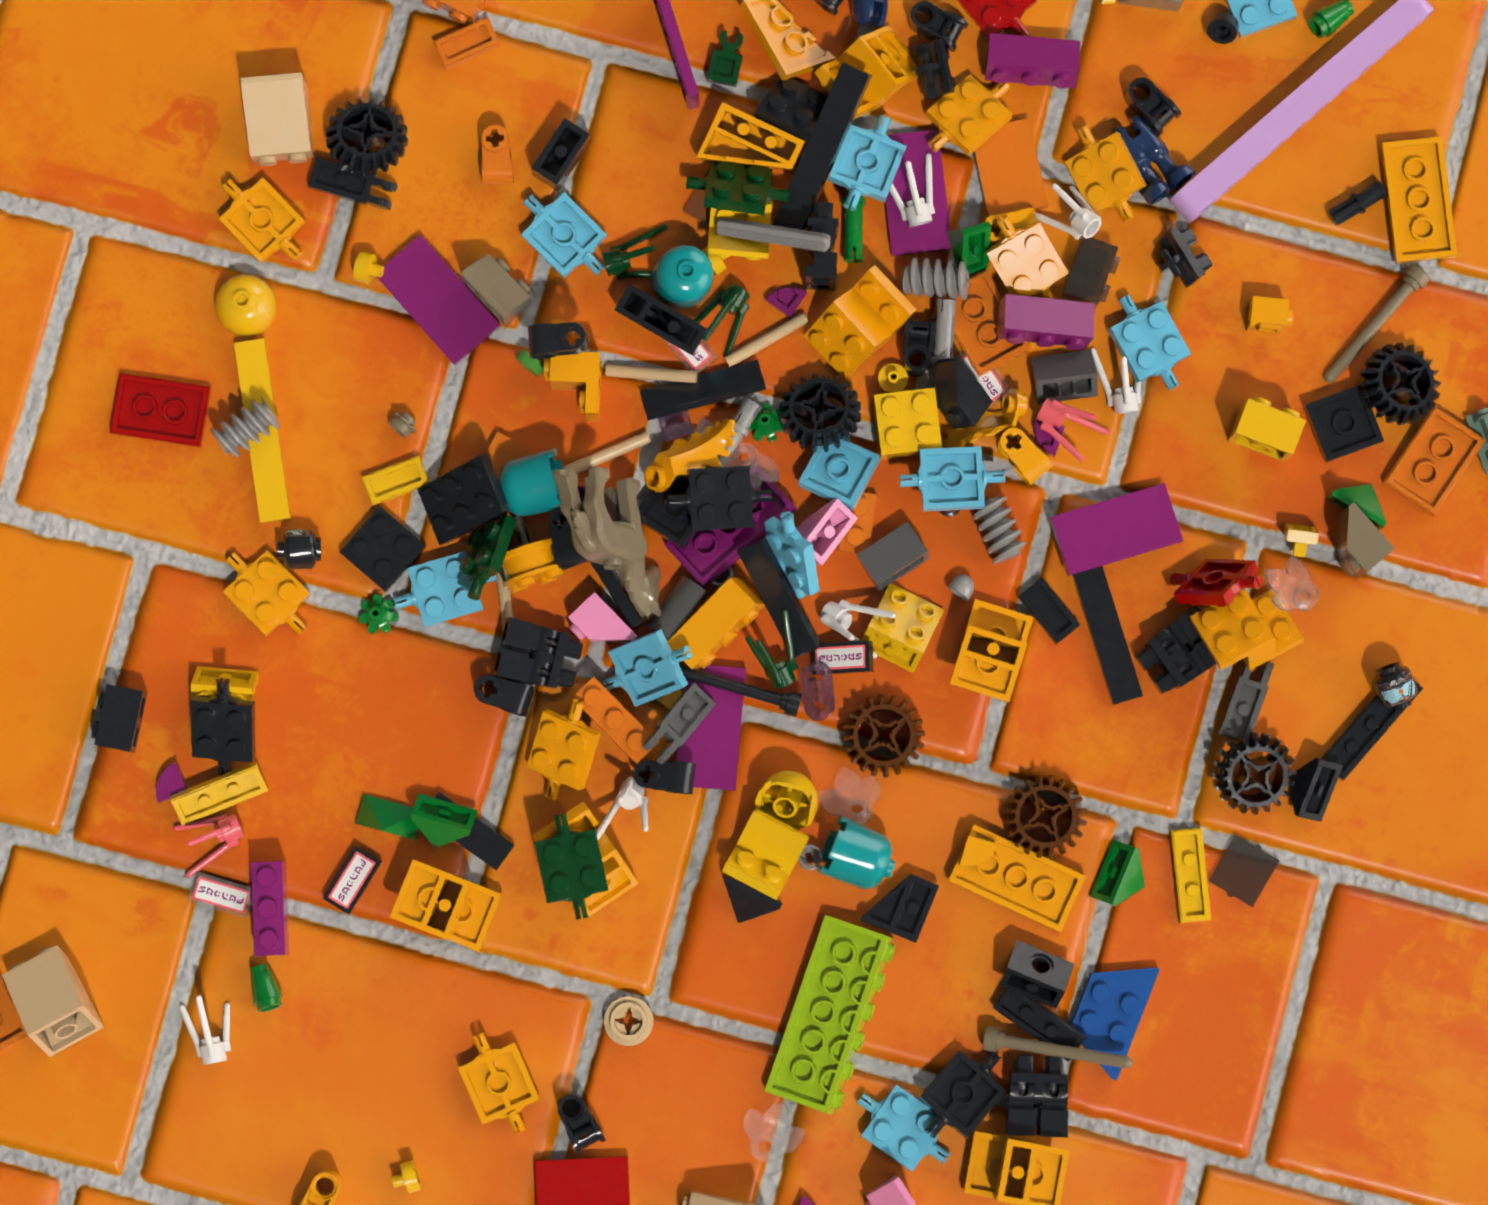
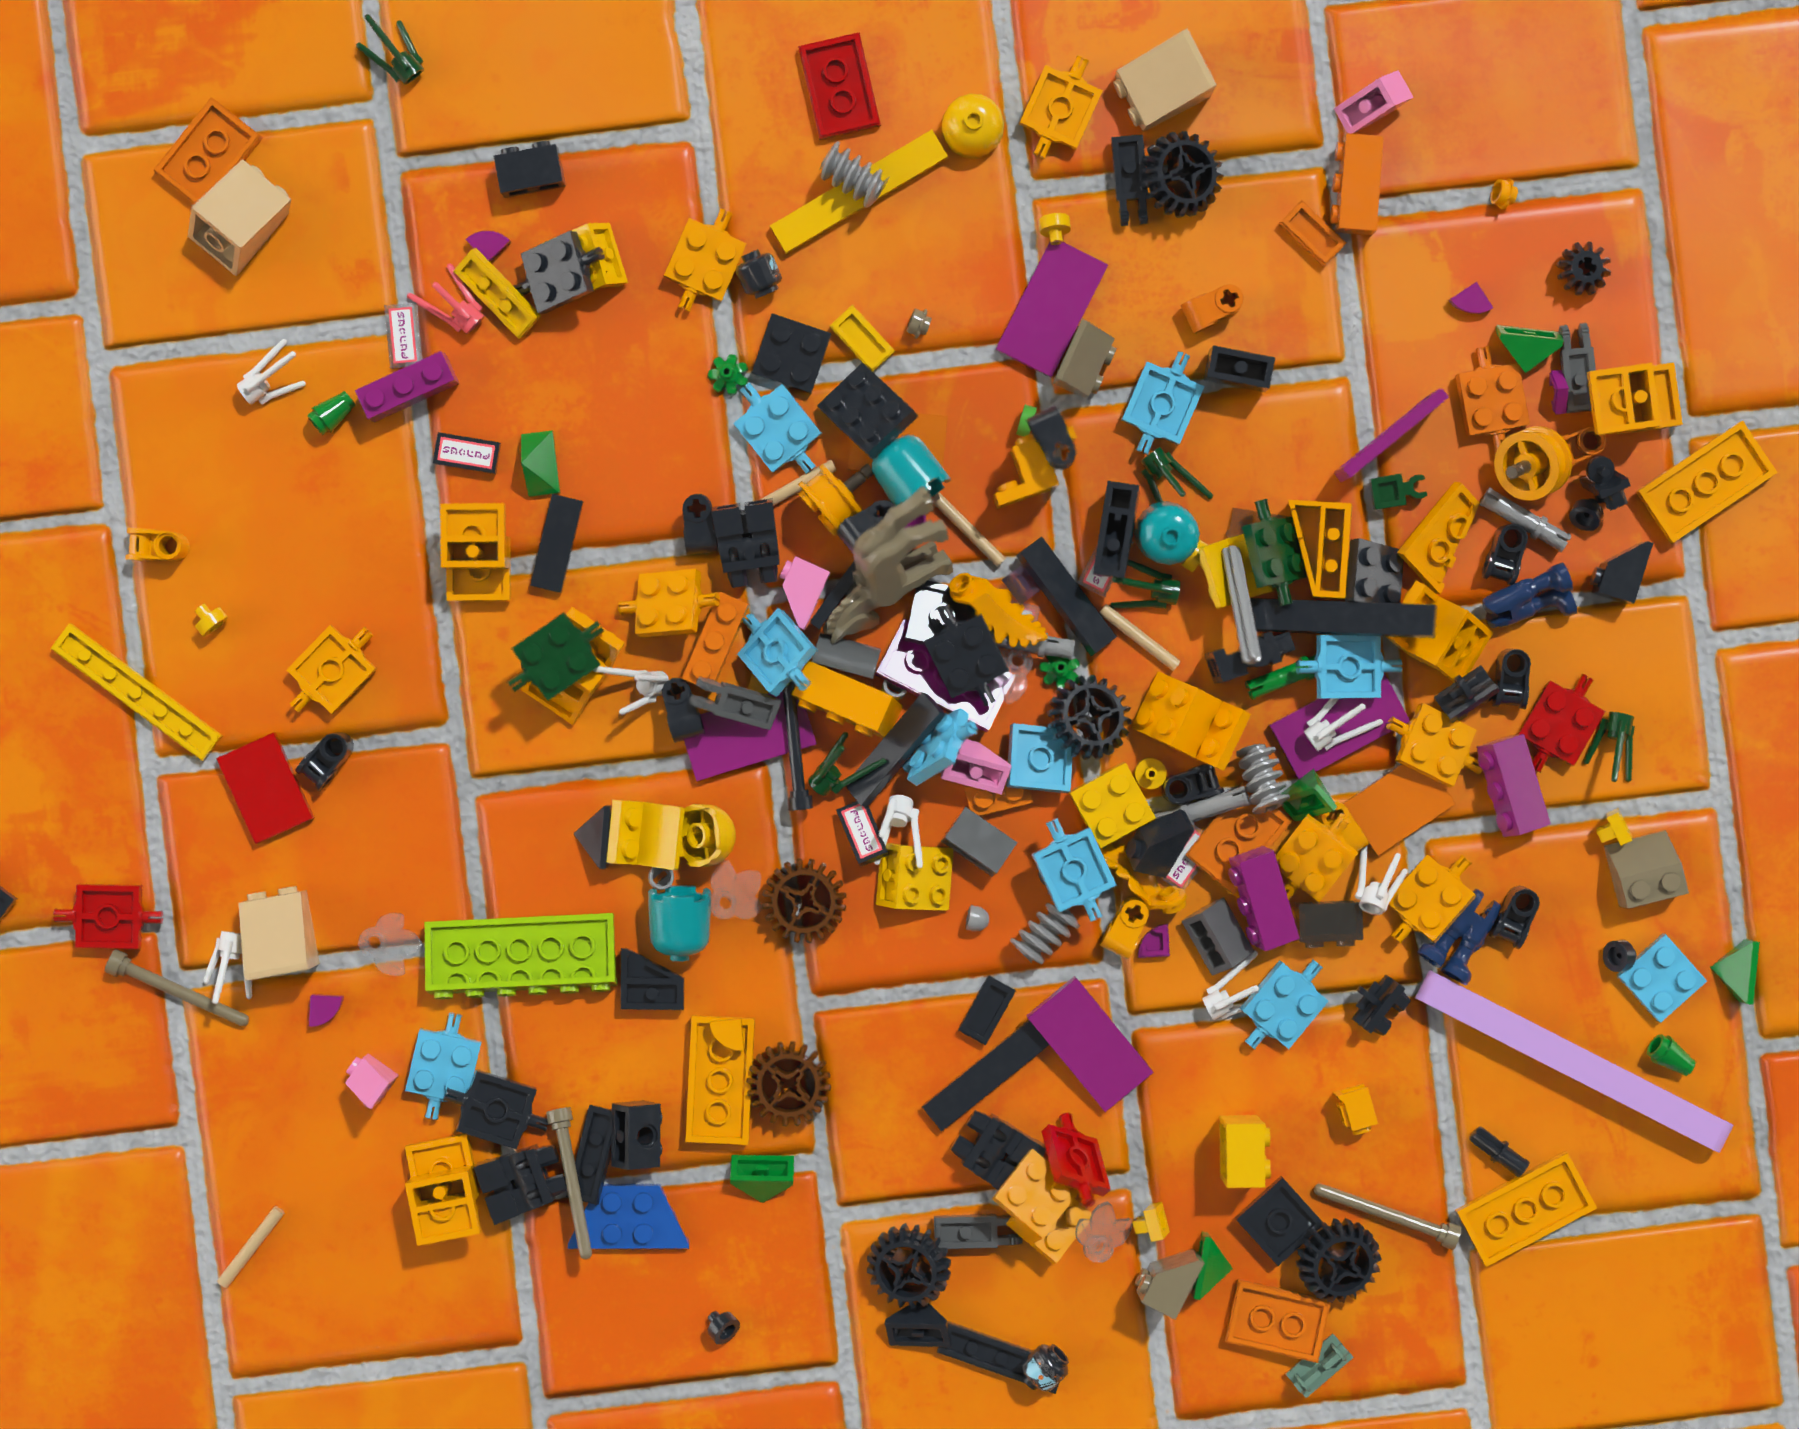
camera: 70 degrees right, 5 degrees up
green slope [410,793,478,848] -> none
dark green plate [457,512,517,600] -> none
tan gear [604,996,654,1046] -> none
tan bar [605,364,698,383] -> none
magenta tile [765,287,808,318] -> none
beam [801,661,835,721] -> none
light orange bracket [949,599,1034,703] -> none
coral plant [1036,398,1110,462] -> none
yellow tile [1170,828,1211,923] -> none
clear smoke piece [1208,835,1280,907] -> none
none -> black tile [707,1311,740,1345]

